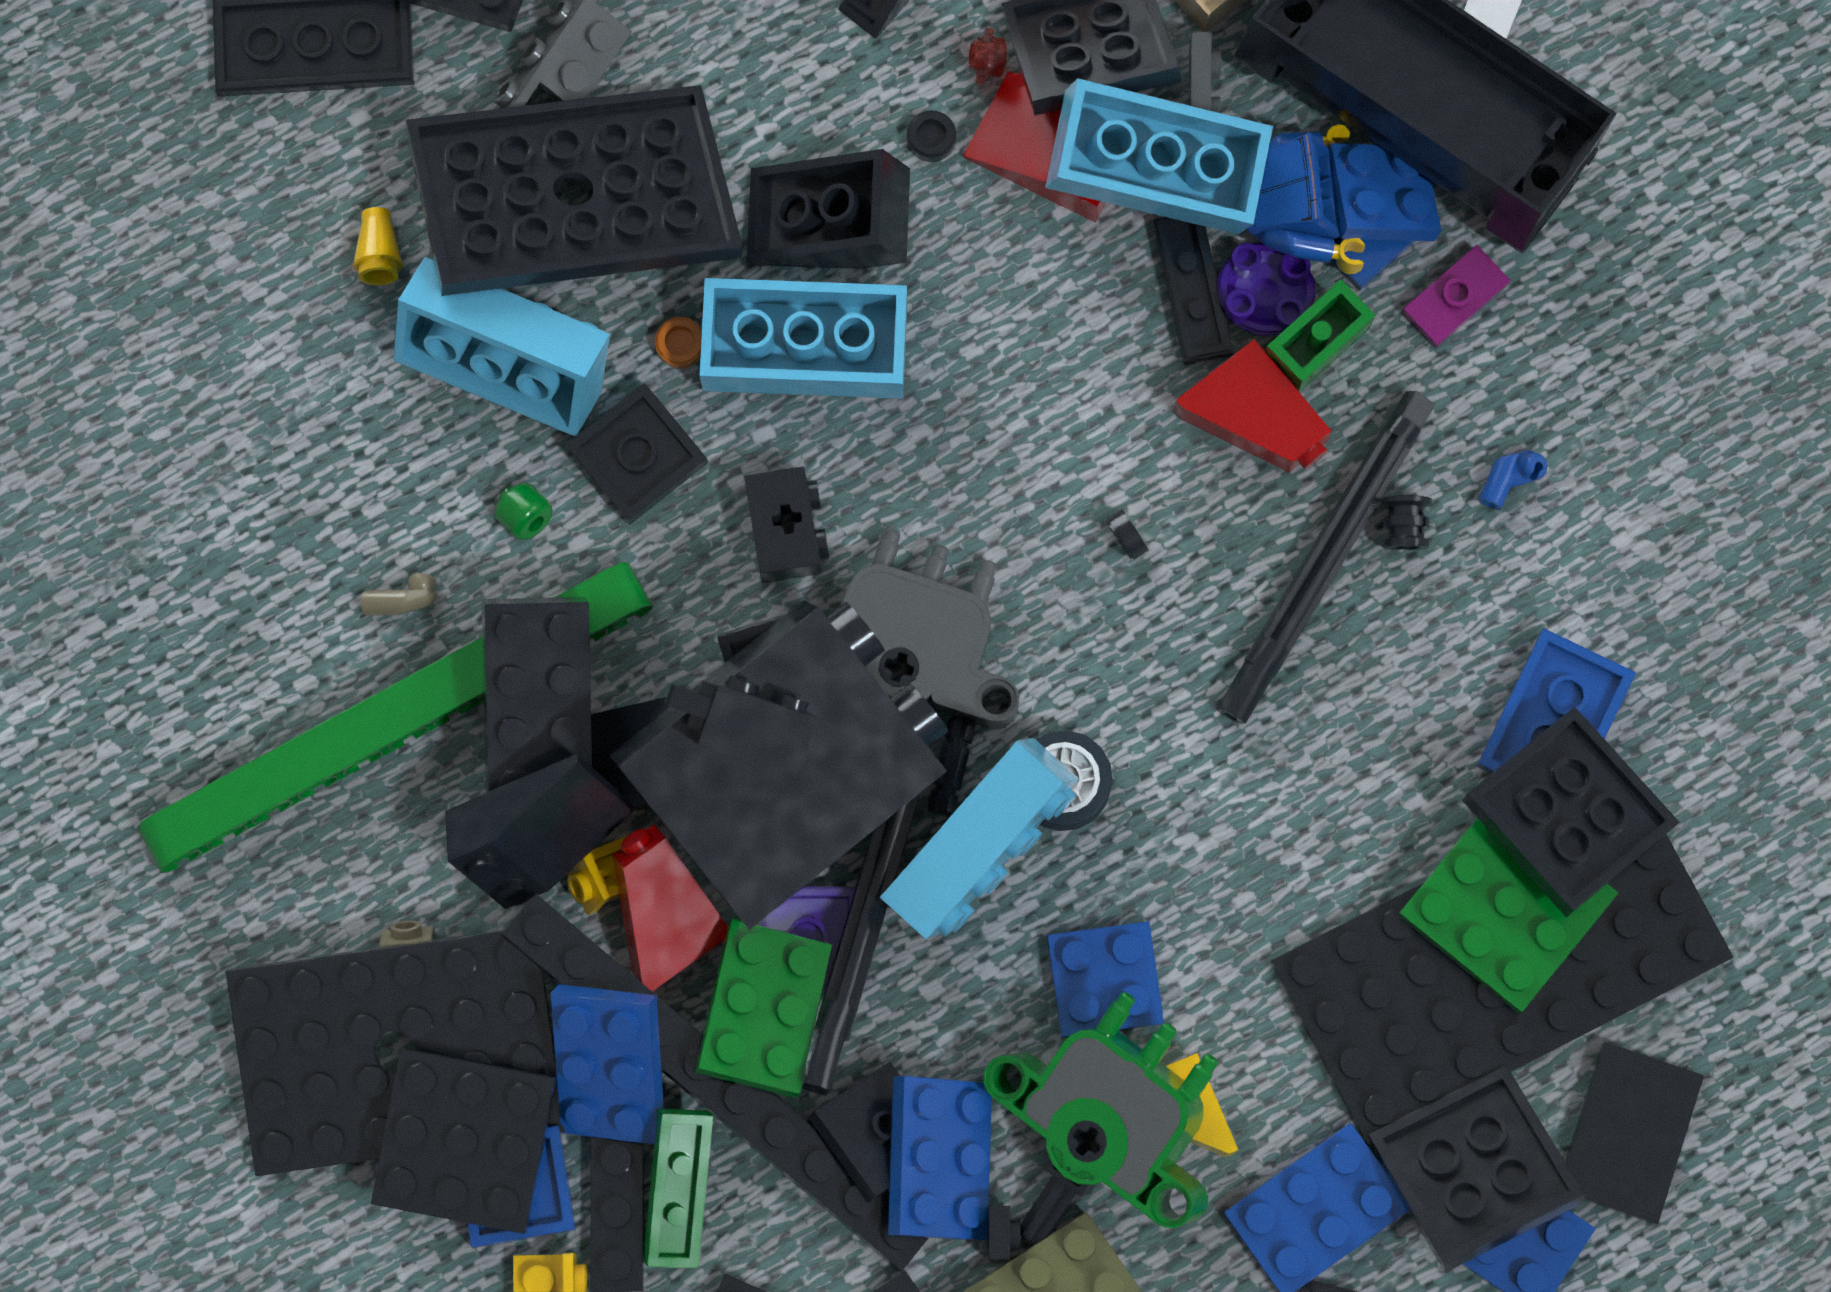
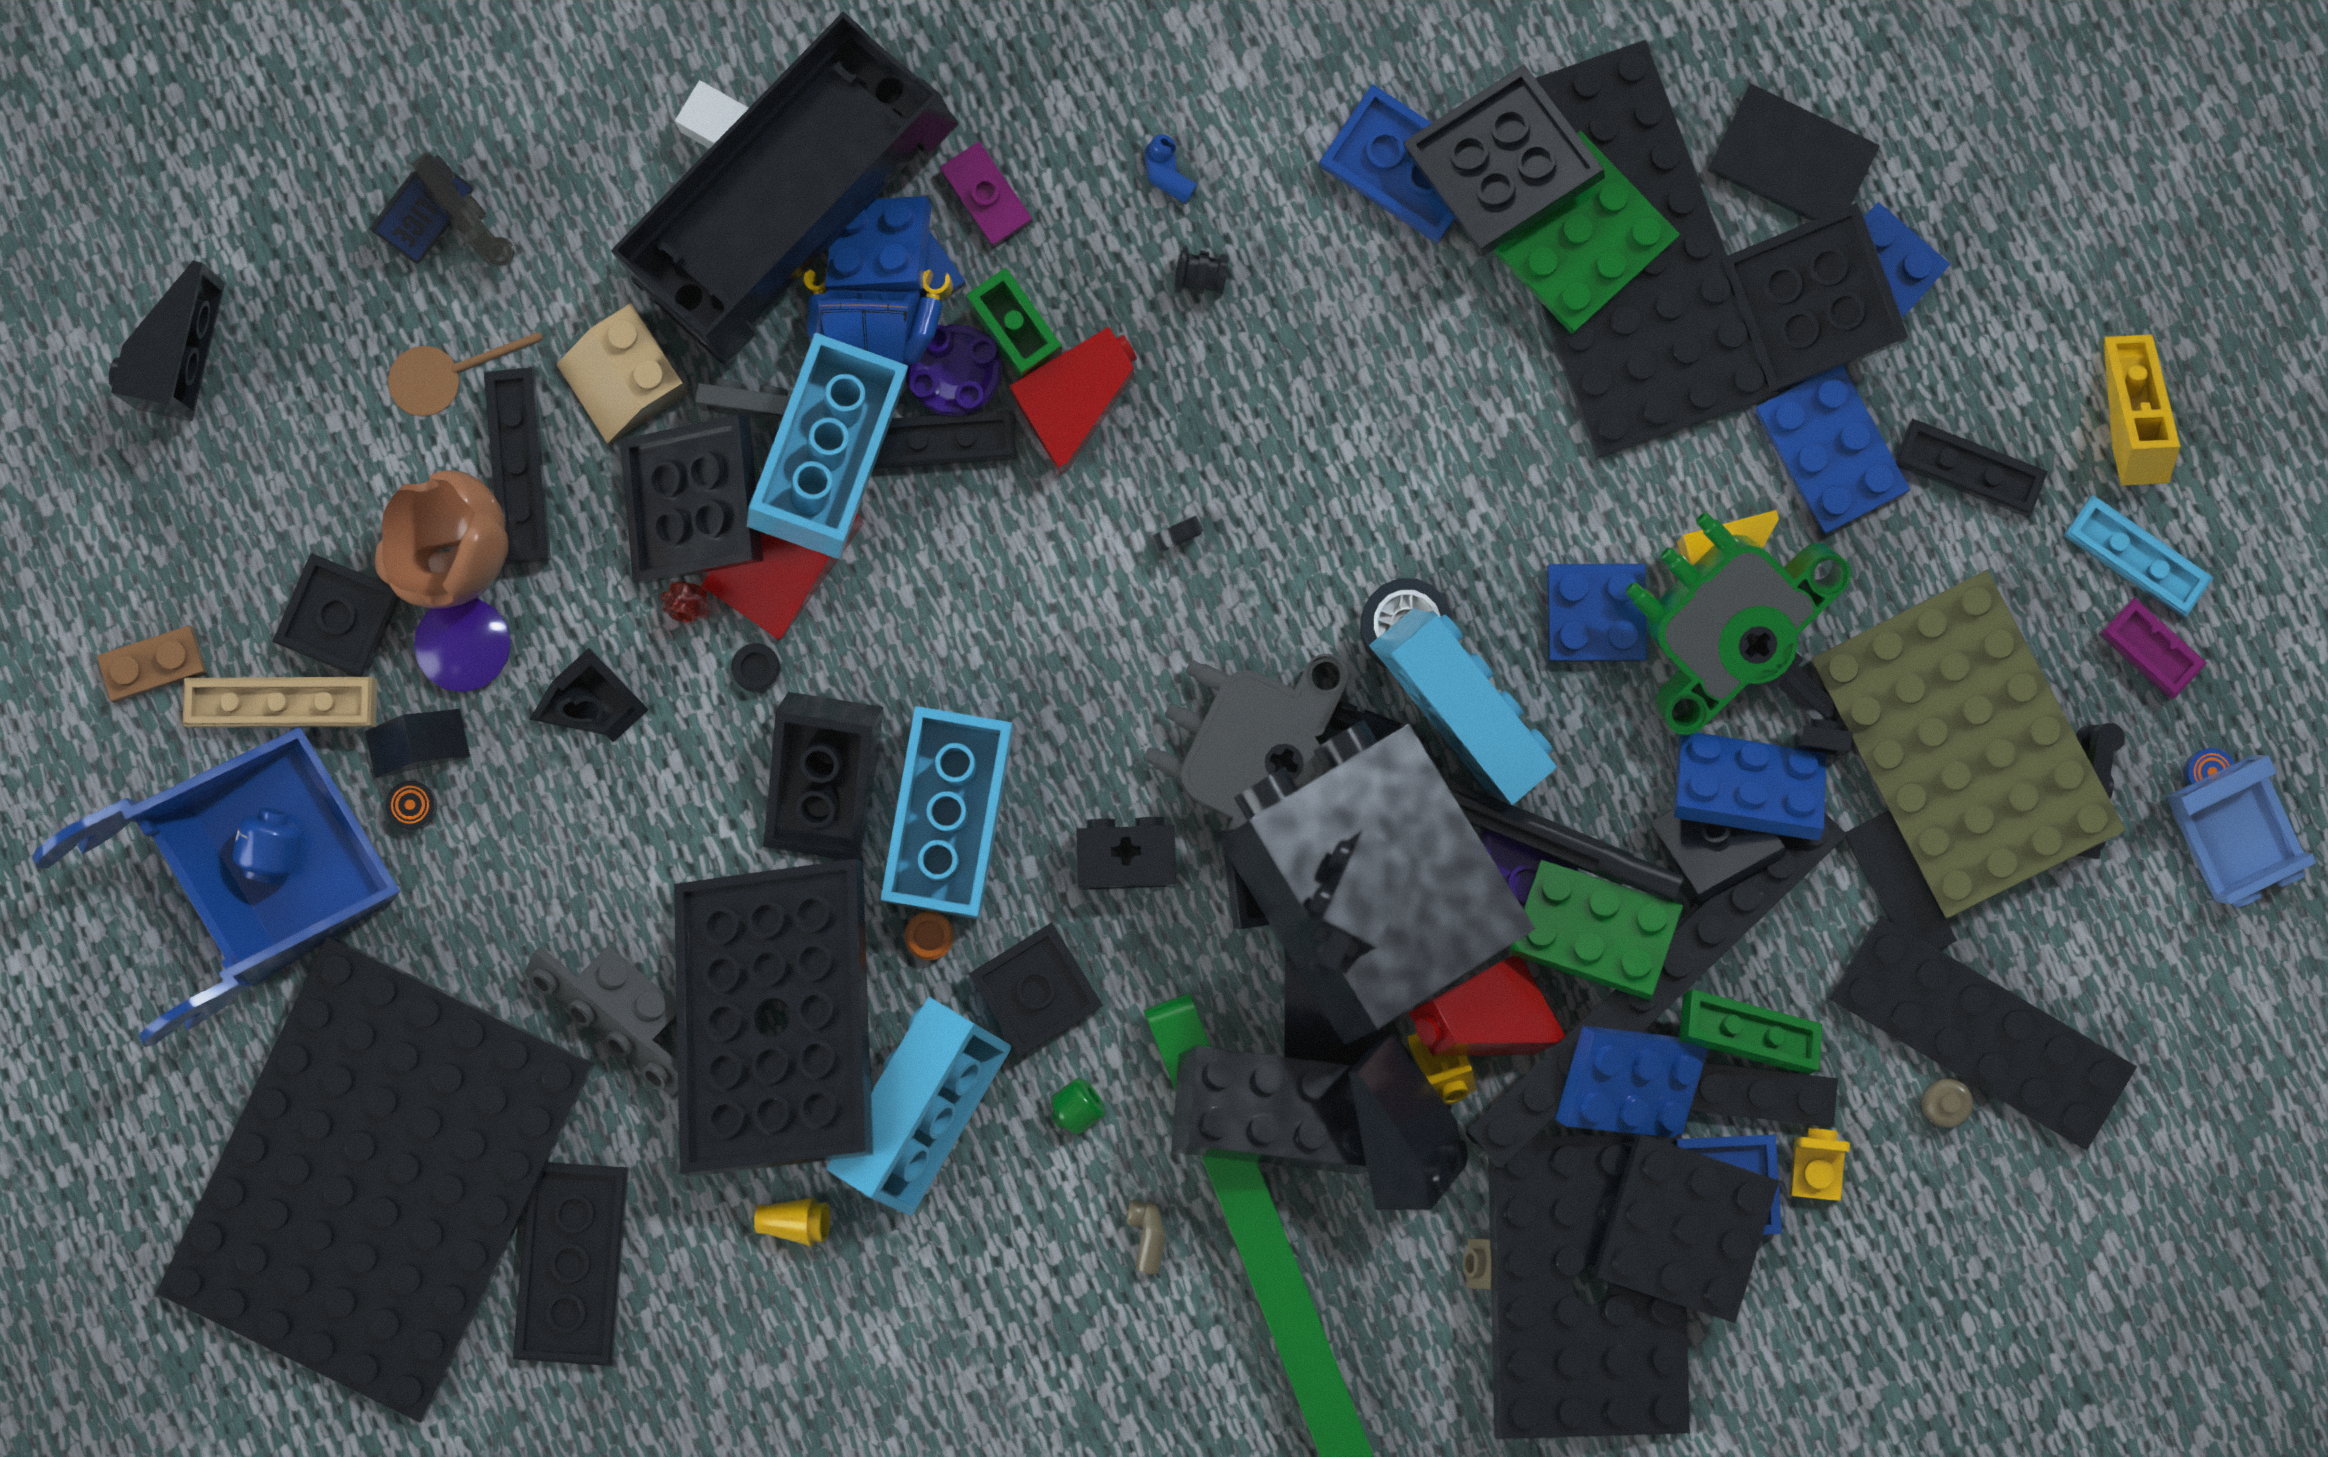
camera: 85 degrees left, 5 degrees up
black piece [1216,391,1436,724] -> none

